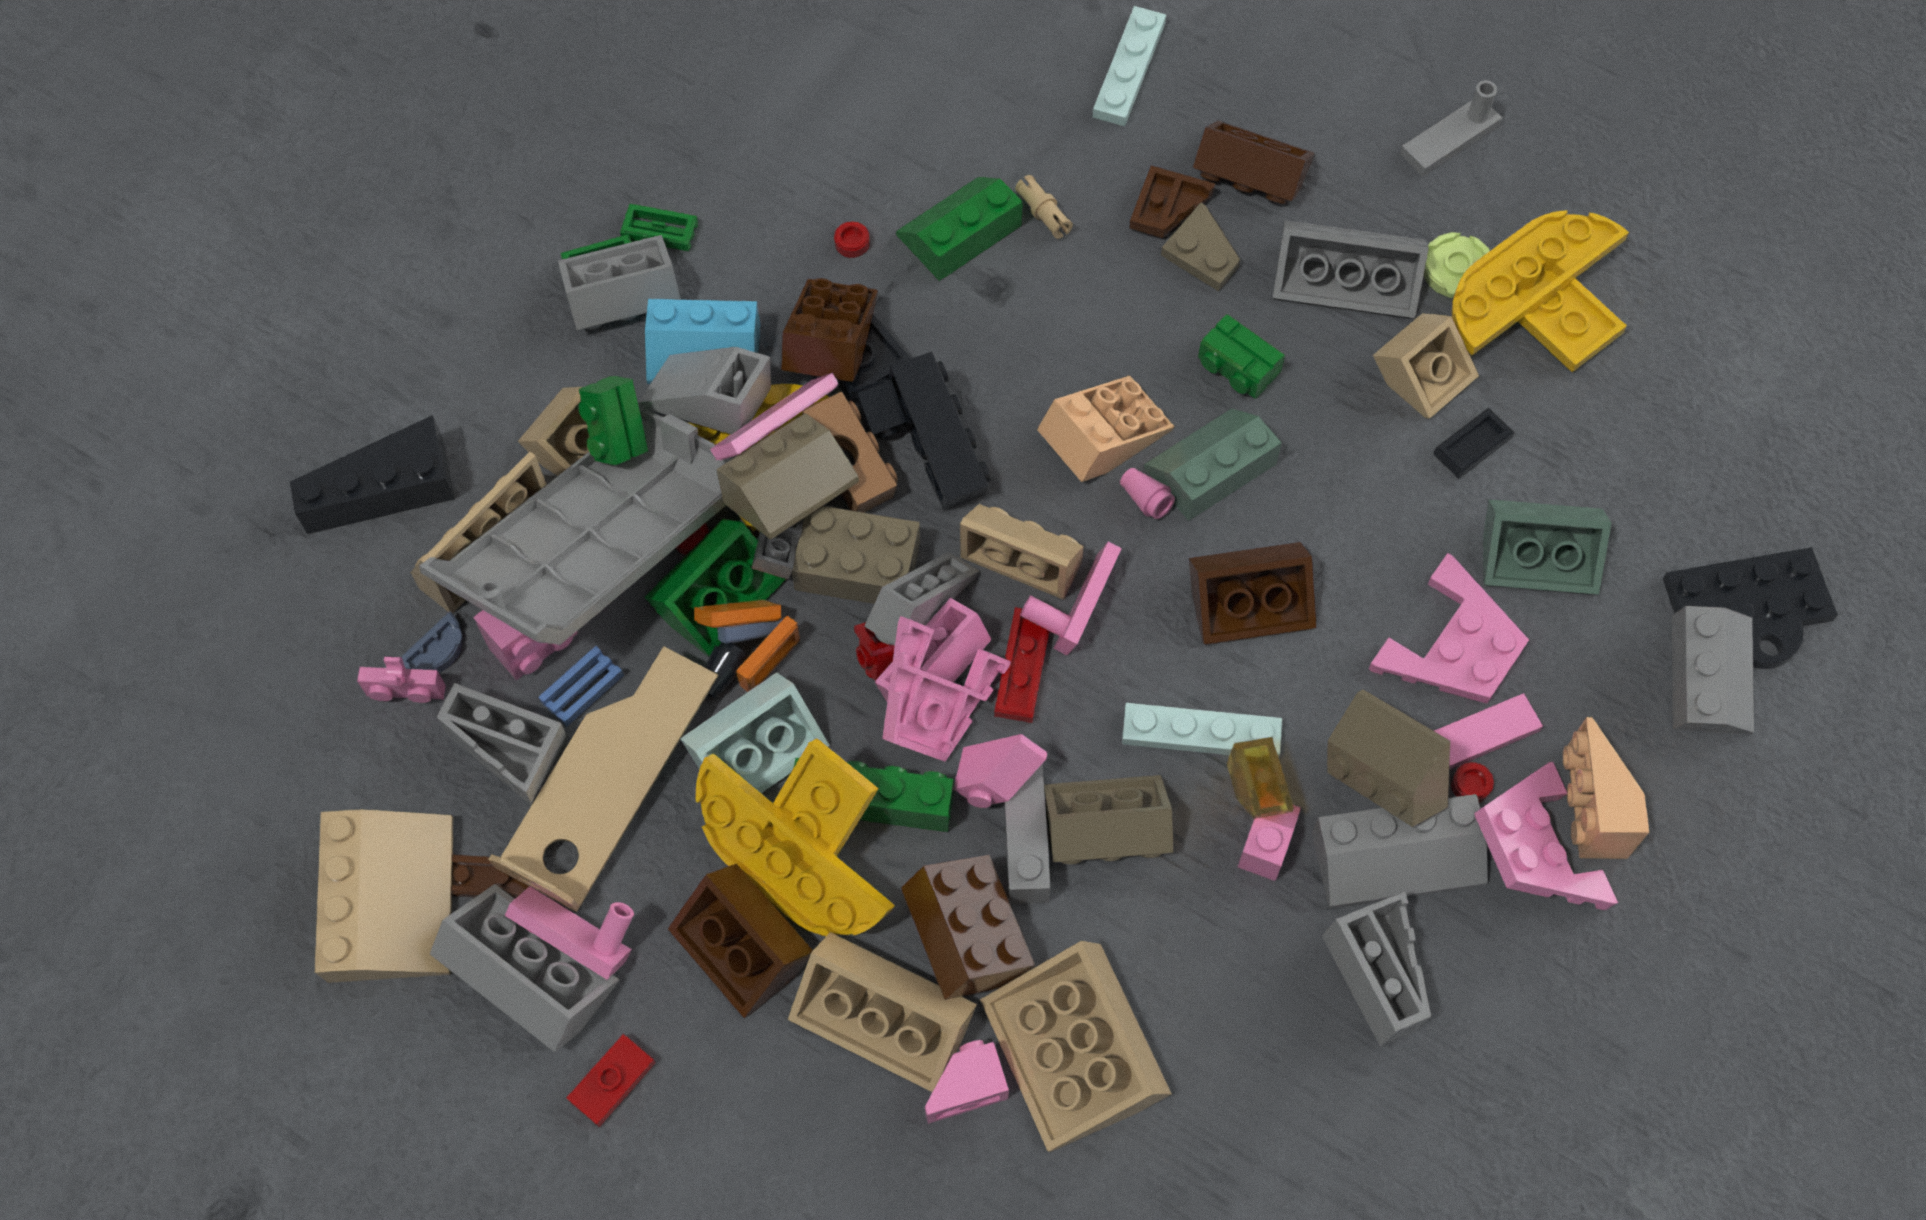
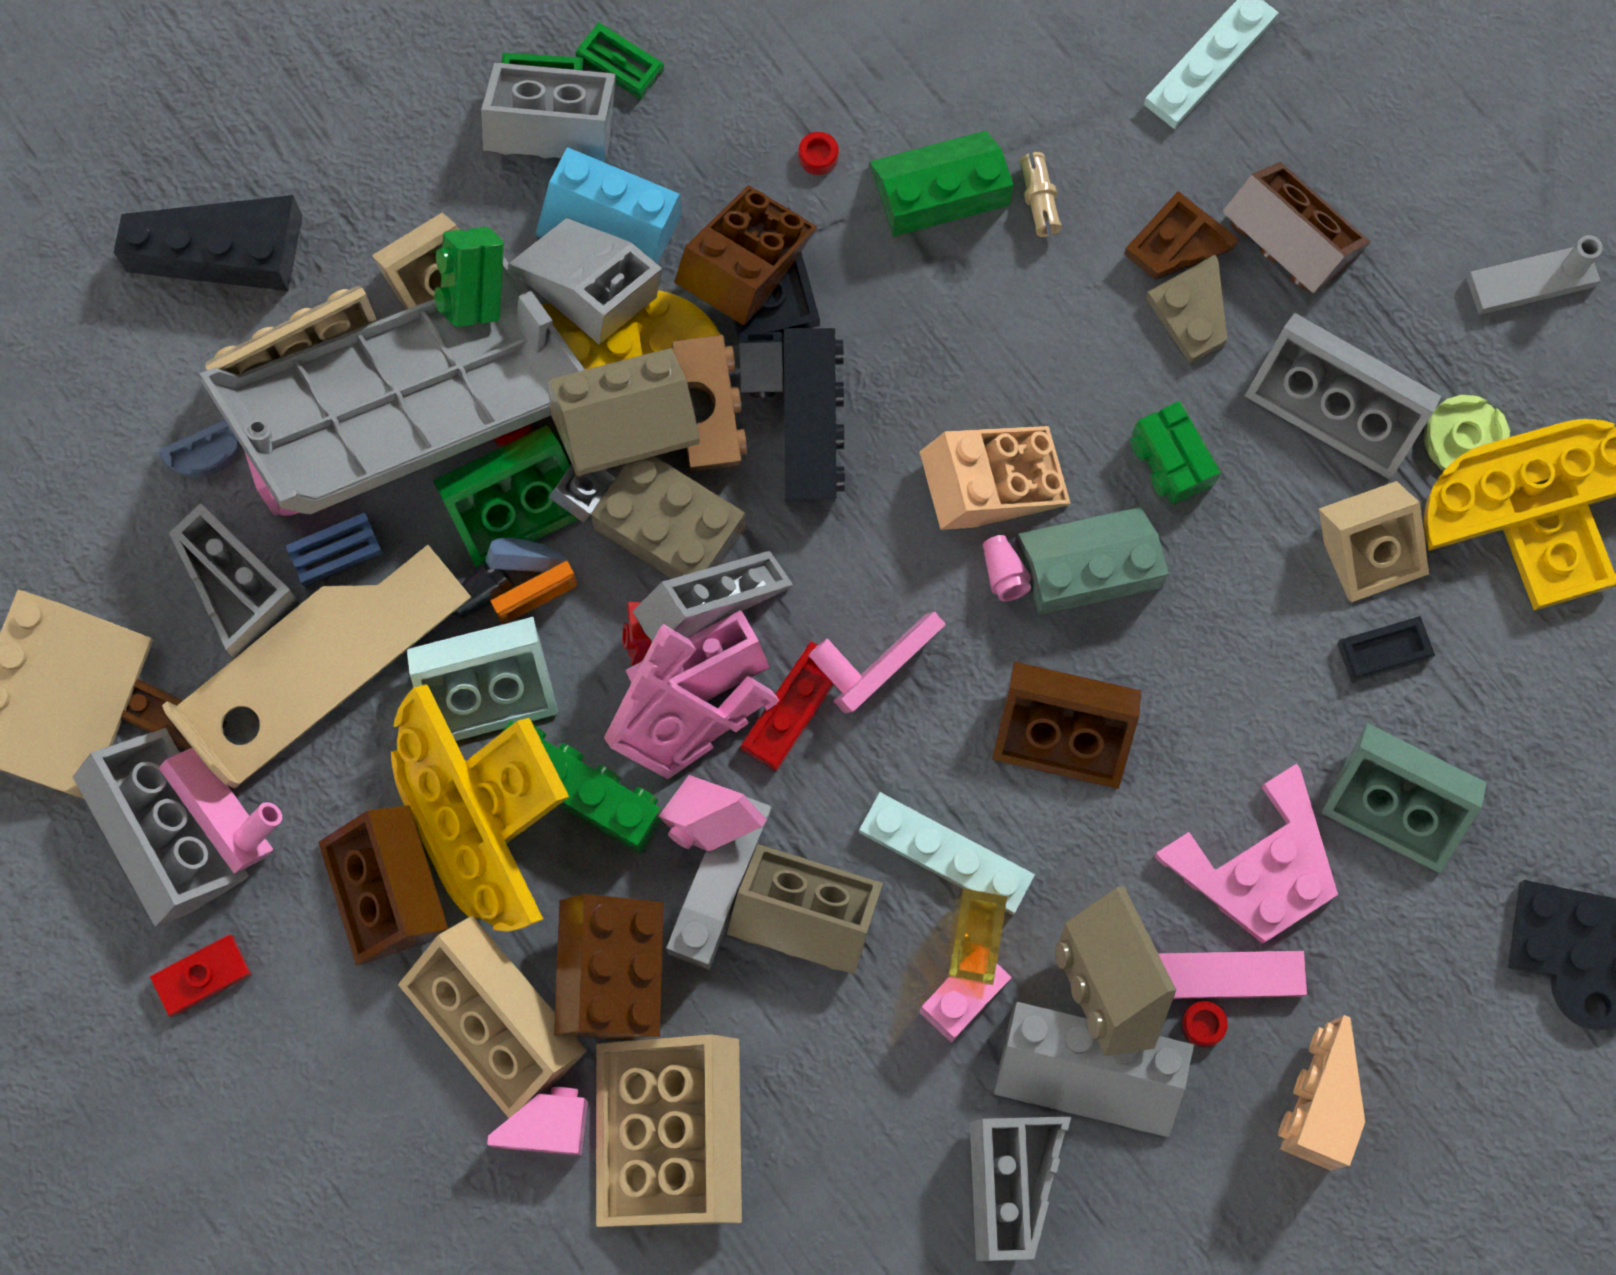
camera: 20 degrees right, 10 degrees up
bright pink plate [357,657,446,703] -> none
orange tile [694,600,781,628] -> none
bright pink tile [710,373,838,461] -> none
tan slope [960,504,1084,600] -> none
bright pink wing [1474,762,1618,910] -> none
light grey slope [1672,606,1754,734] -> none

